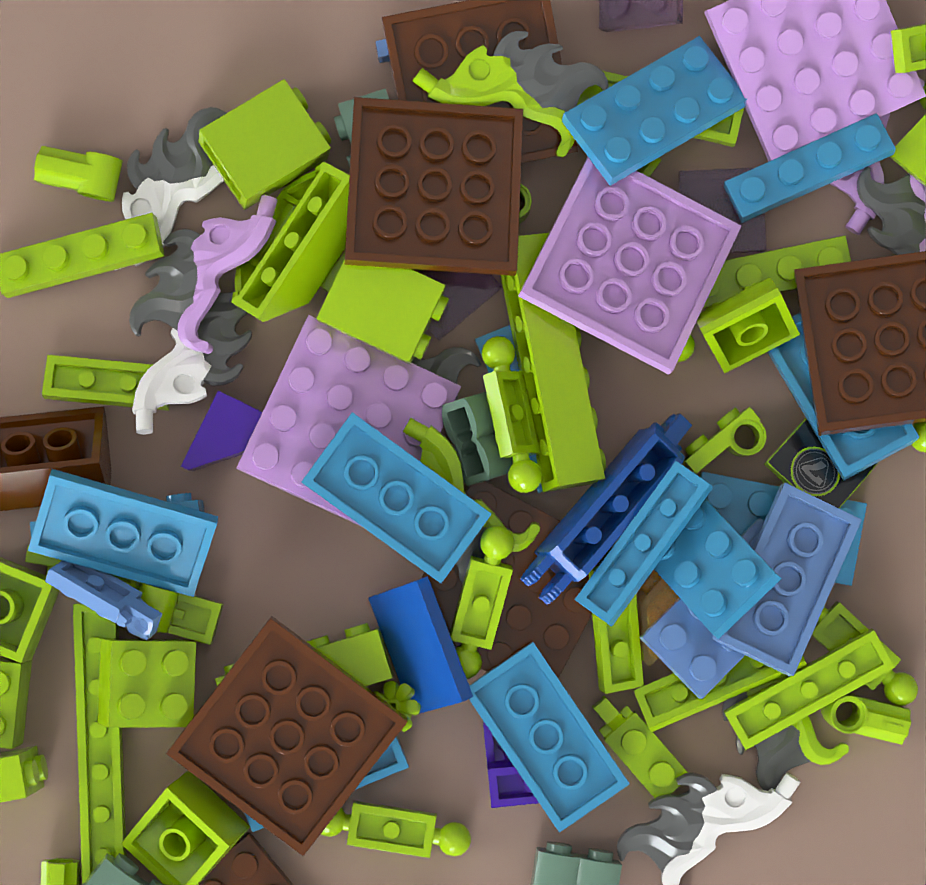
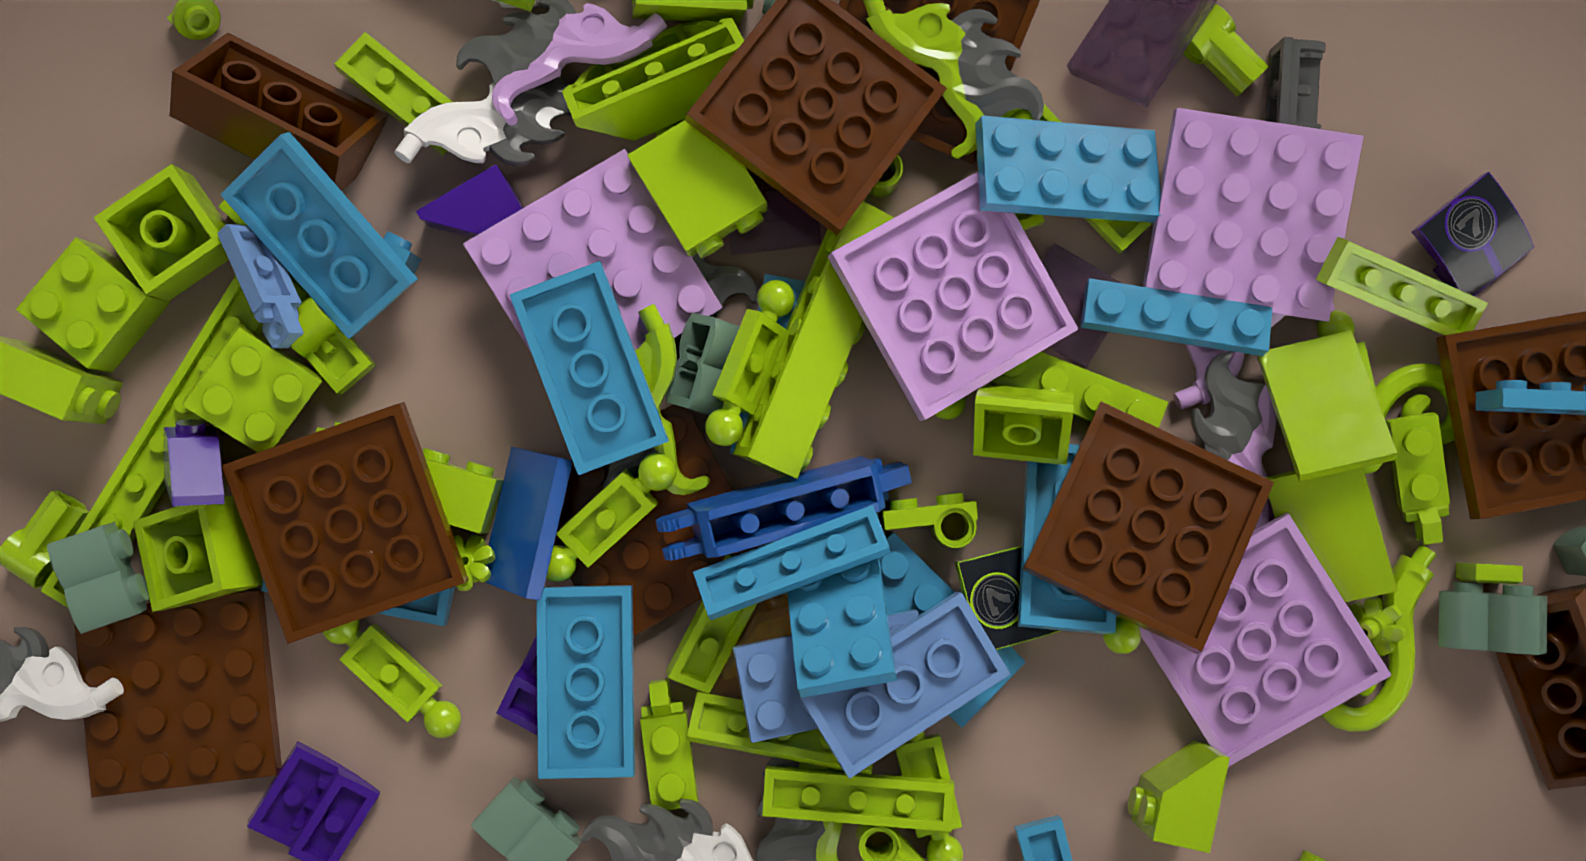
camera: 25 degrees right, 0 degrees up
none -> slope [164,419,224,506]

